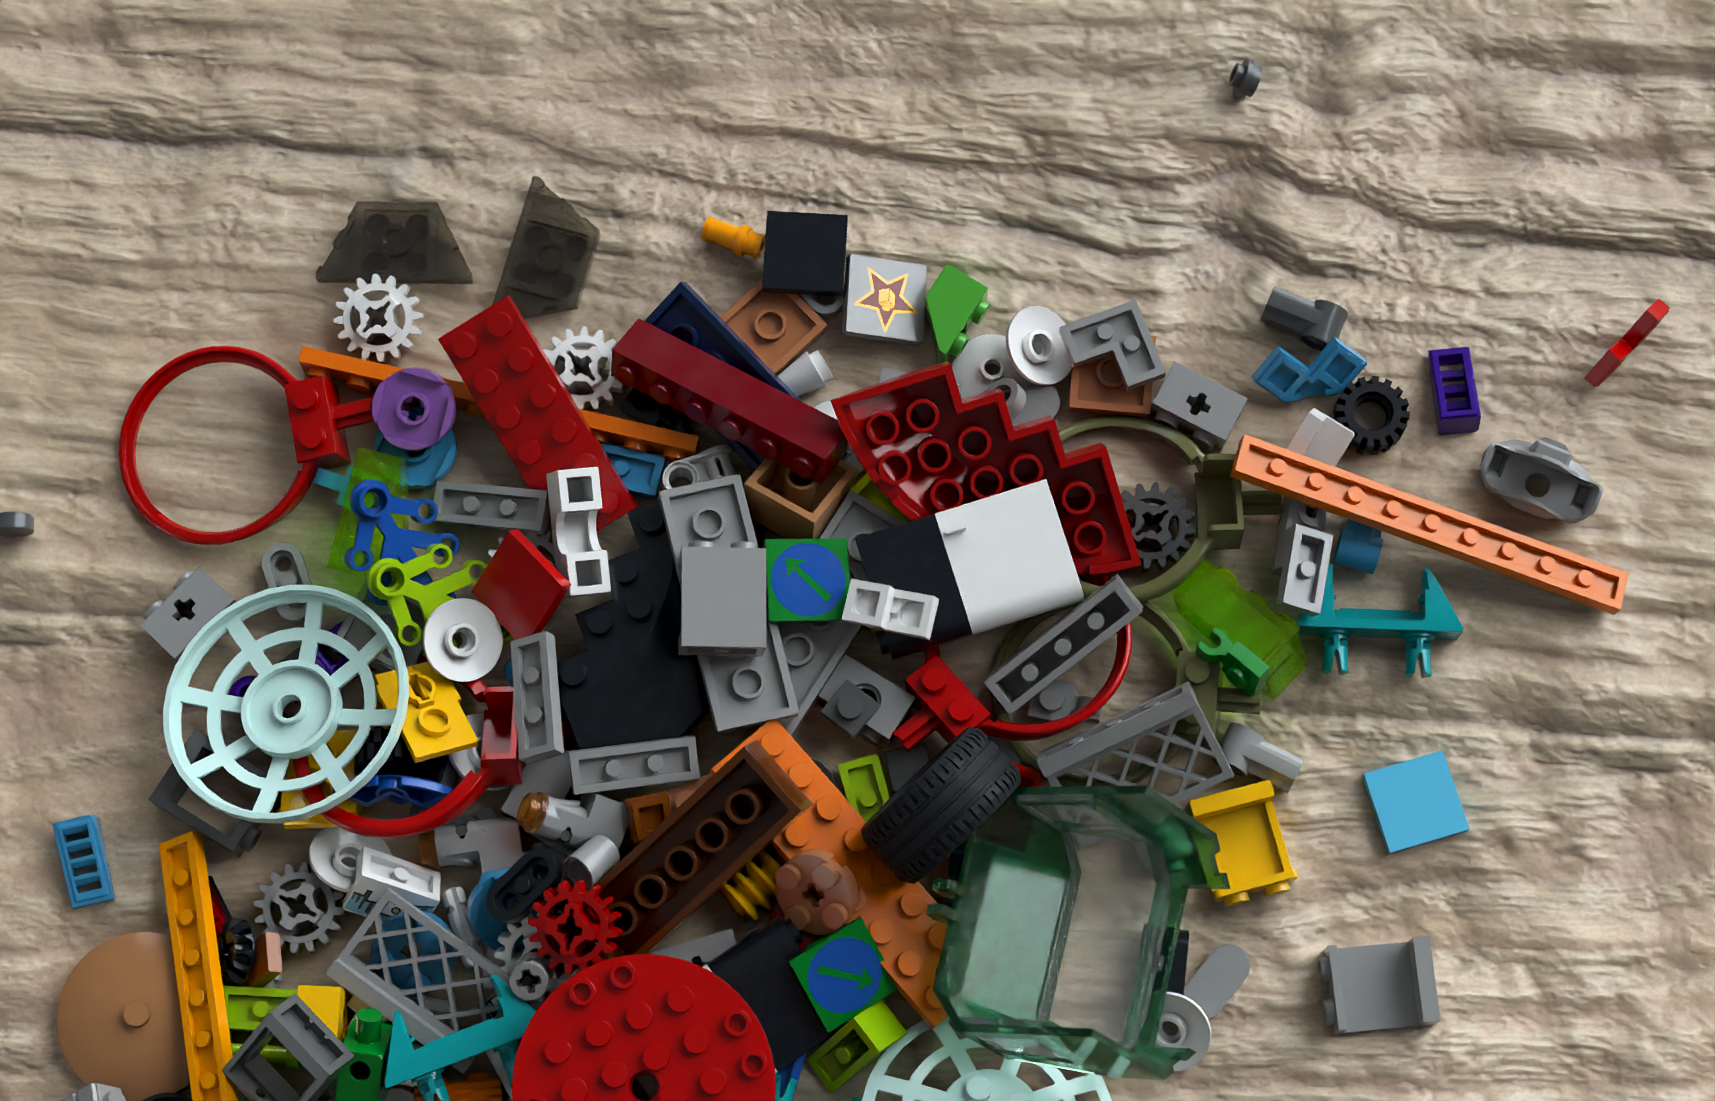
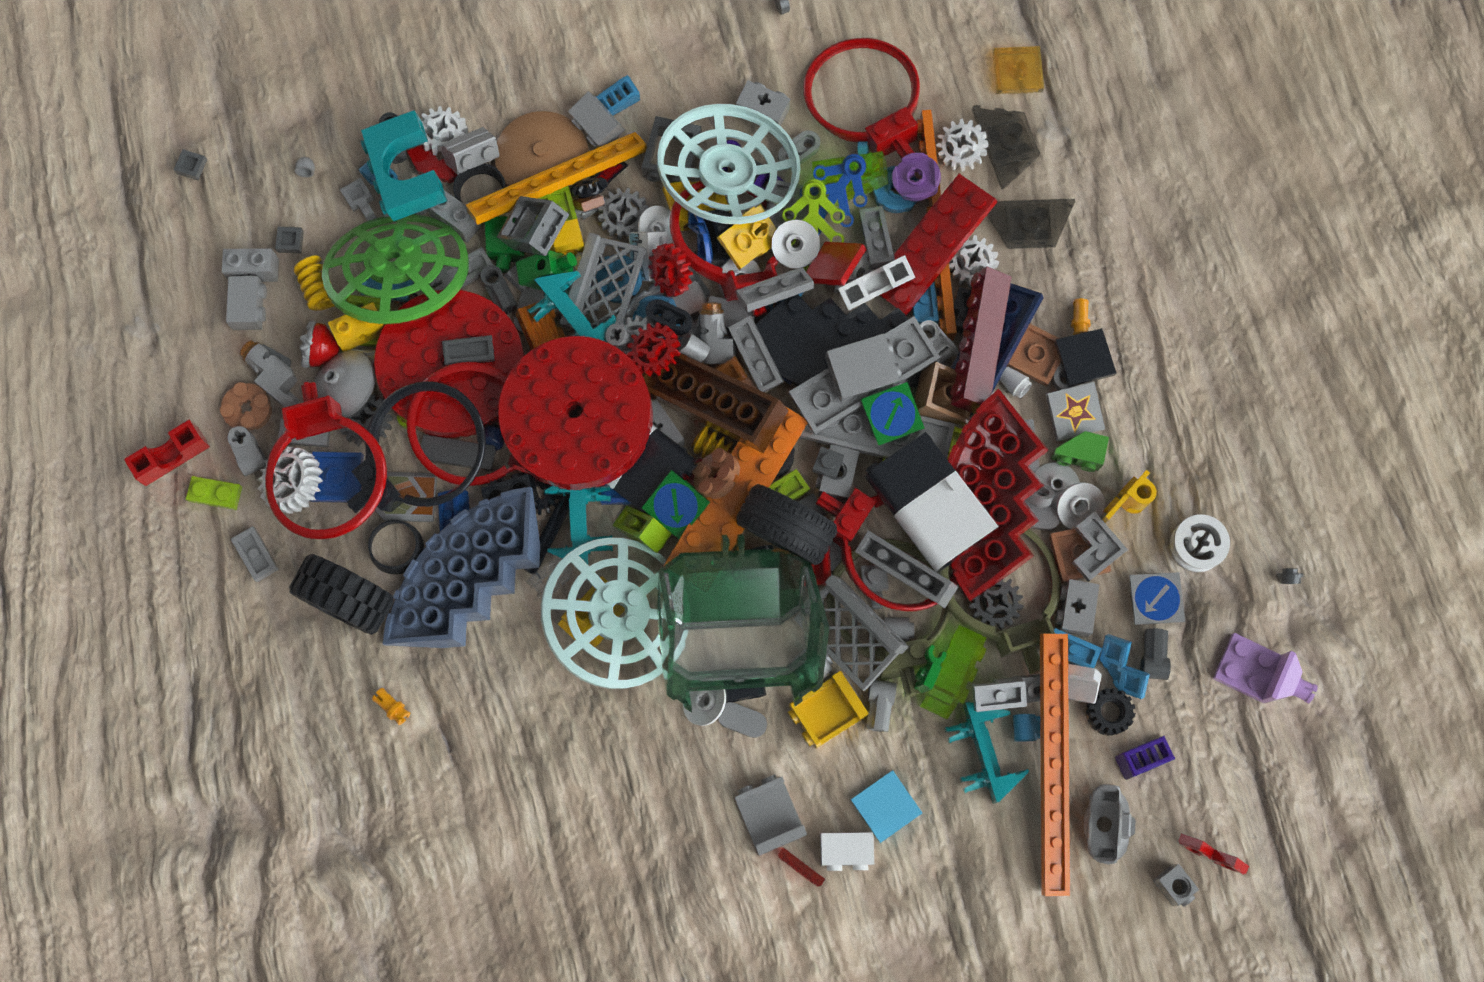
camera: 70 degrees right, 0 degrees up
white slope [842,579,939,640] -> none
none -> light grey brick [568,91,625,147]
none -> red gear [648,243,693,297]
none -> clear red tile [777,847,825,887]
none -> white brick [820,832,874,871]
none -> light grey brick [883,617,914,642]
none -> clear yellow plate [993,46,1044,94]
none -> dark azure plate [1054,628,1102,668]
none -> yellow piece [1102,470,1157,523]
none -> piece [1129,572,1185,625]
none -> light grey brick [1153,864,1199,907]
none -> white wheel [1170,514,1230,572]
none -> lavender plate [1213,633,1318,704]

